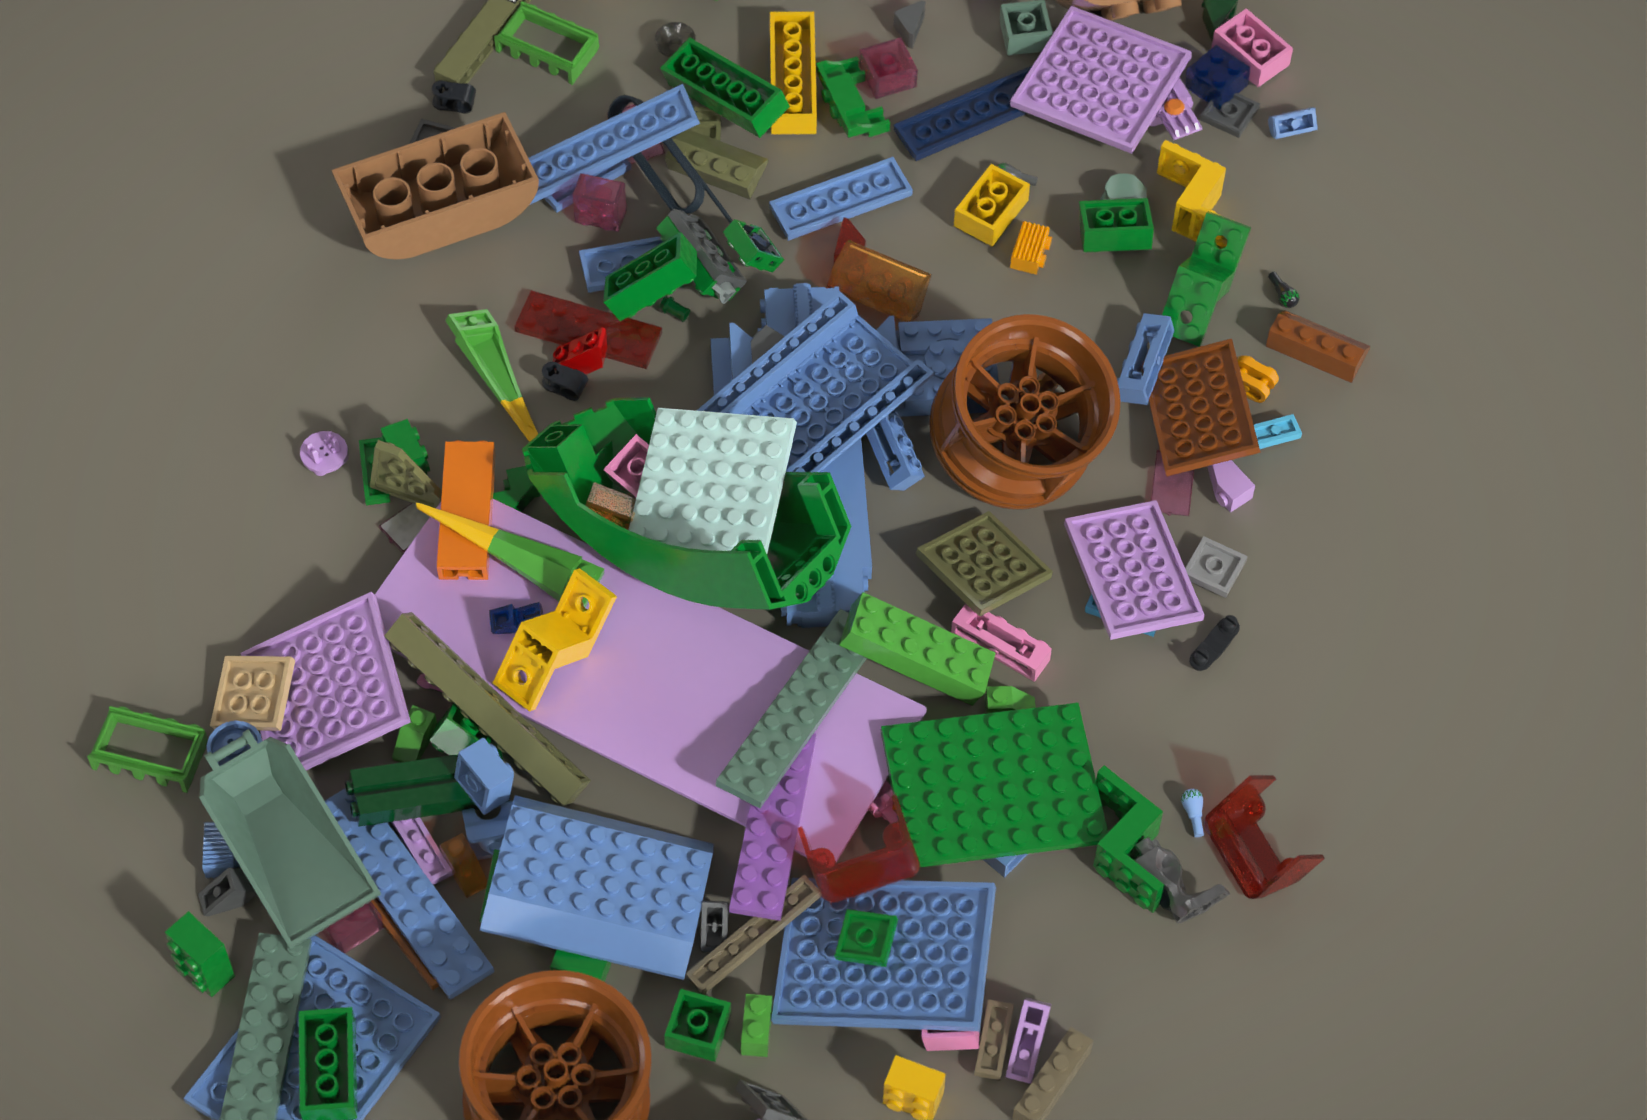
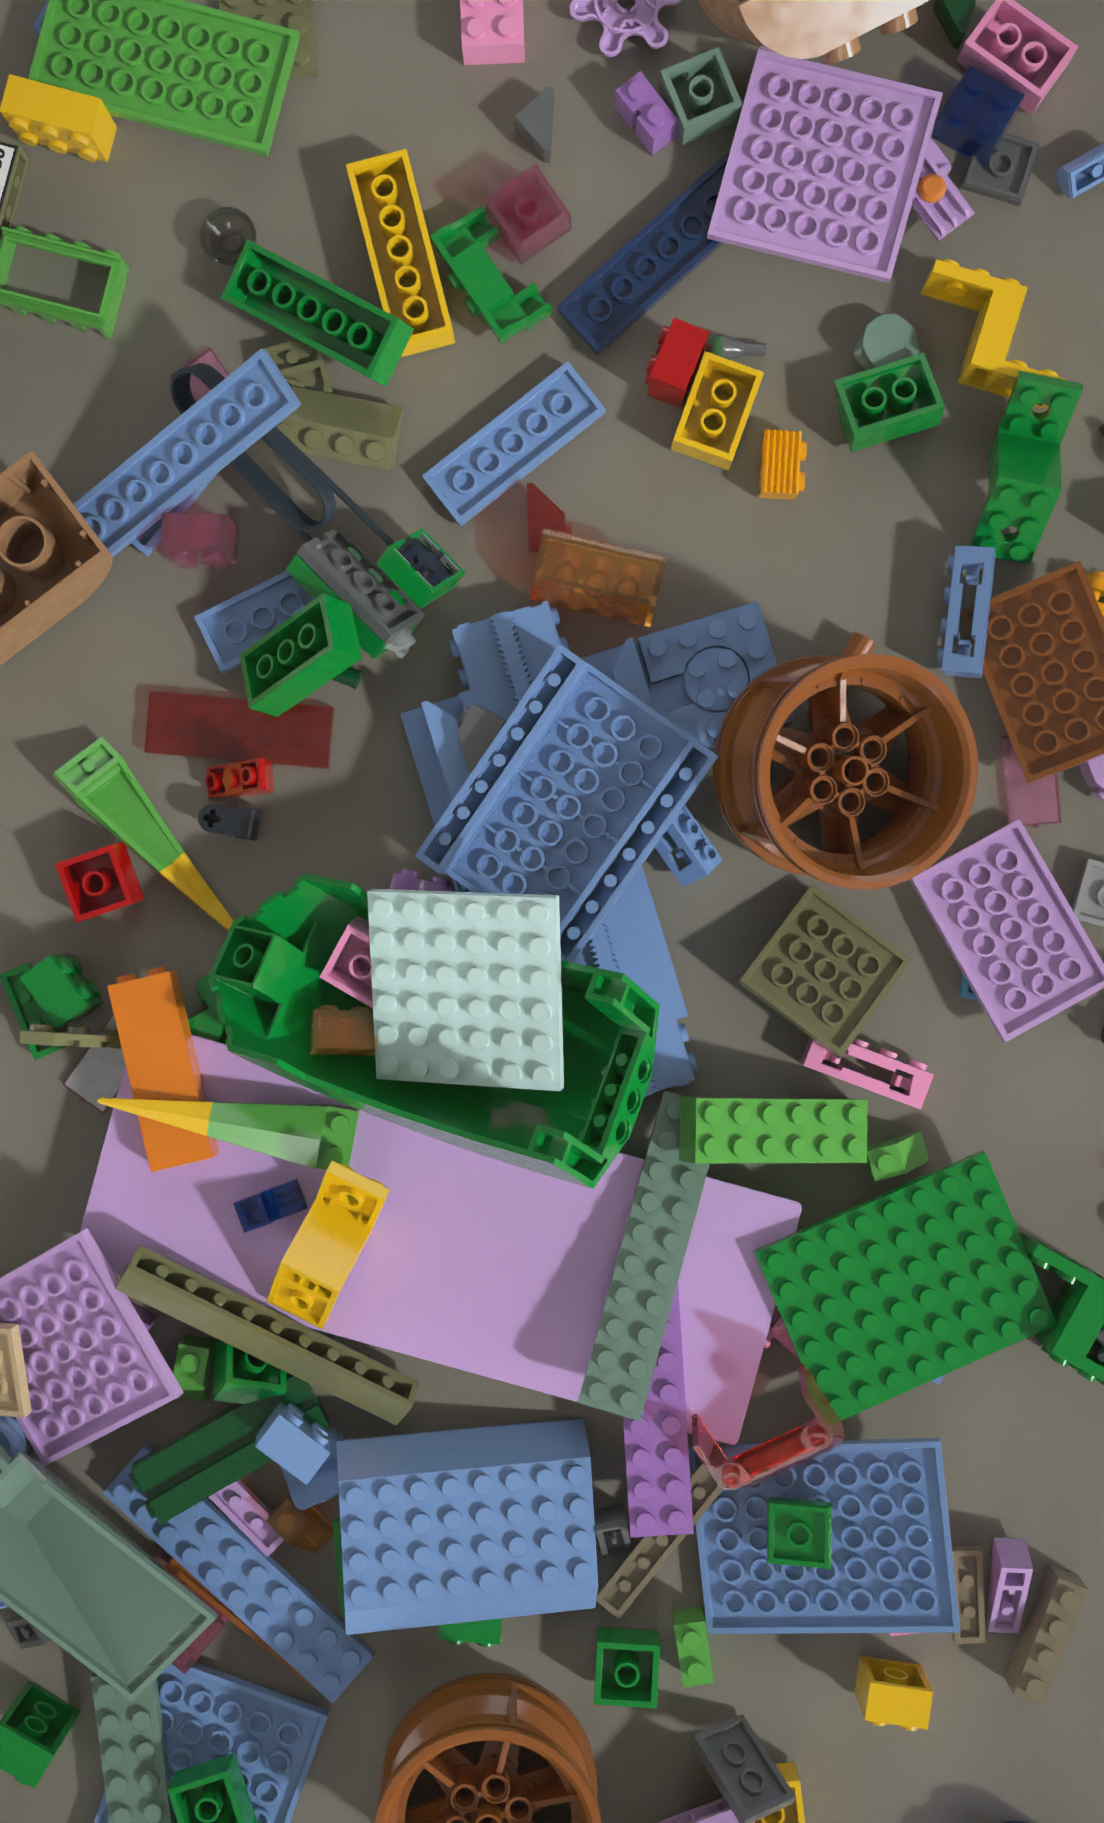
camera: 10 degrees left, 30 degrees up
none -> red brick [55,842,145,923]
none -> medium lavender piece [615,71,679,156]
none -> red brick [644,317,709,409]

